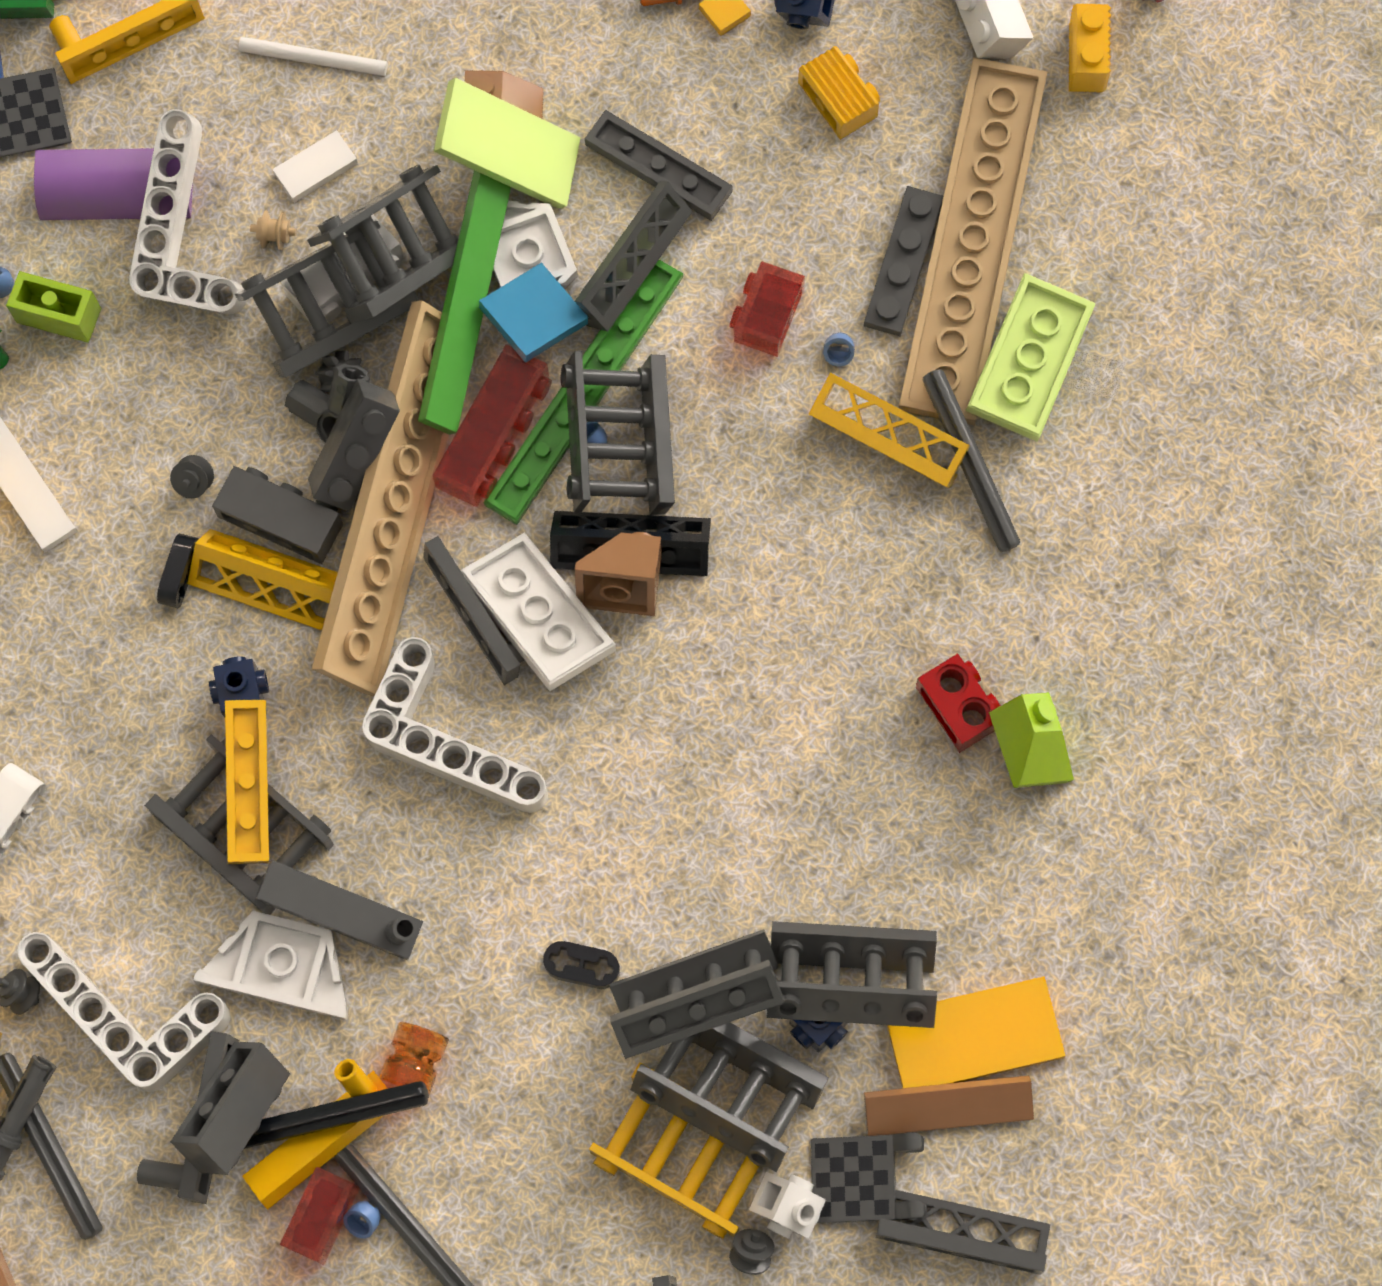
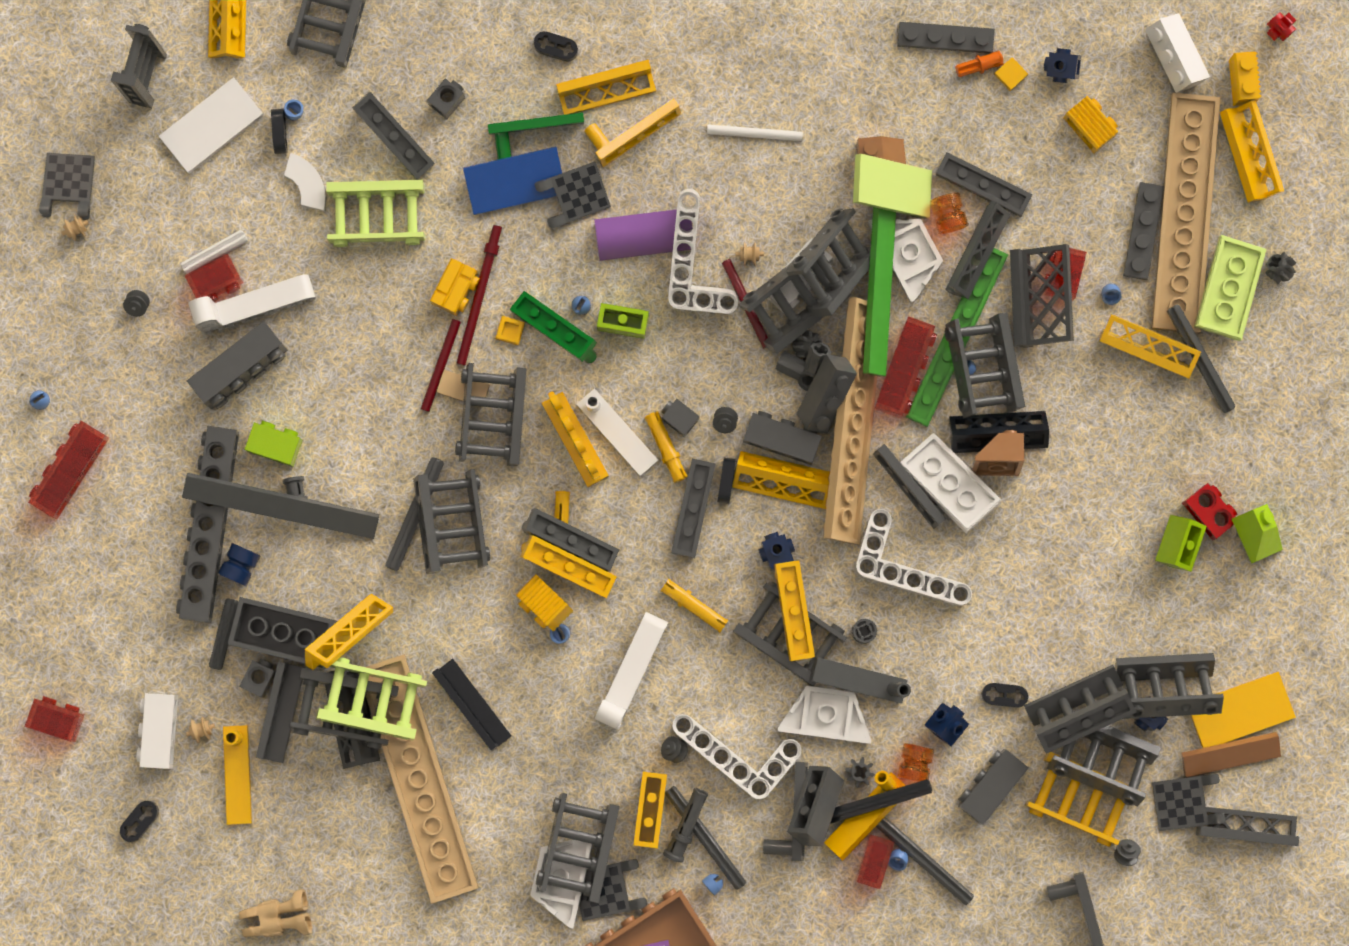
camera: 10 degrees left, 10 degrees up
white tile [272,130,358,203] -> none
dark azure tile [479,263,588,363] -> none
white brick [749,1172,826,1239] -> none
none -> yellow pin [644,411,688,483]
none -> yellow pin [660,579,728,633]
none -> dark grey brick [661,399,700,438]
none -> dark grey plate [671,458,716,559]
none -> medium blue hinge [702,874,723,896]
none -> dark red bar [722,259,768,349]
none -> dark grey gear [845,757,875,787]
none -> dark grey wheel [851,619,877,644]
none -> dark blue brick [925,702,969,747]
none -> clear orange wheel [930,192,969,234]
none -> dark grey brick [958,749,1029,825]
none -> dark grey fence [1010,244,1074,348]
none -> lime brick [1155,515,1207,572]
none -> yellow fence [1219,100,1284,202]
none -> dark grey gear [1266,252,1296,284]

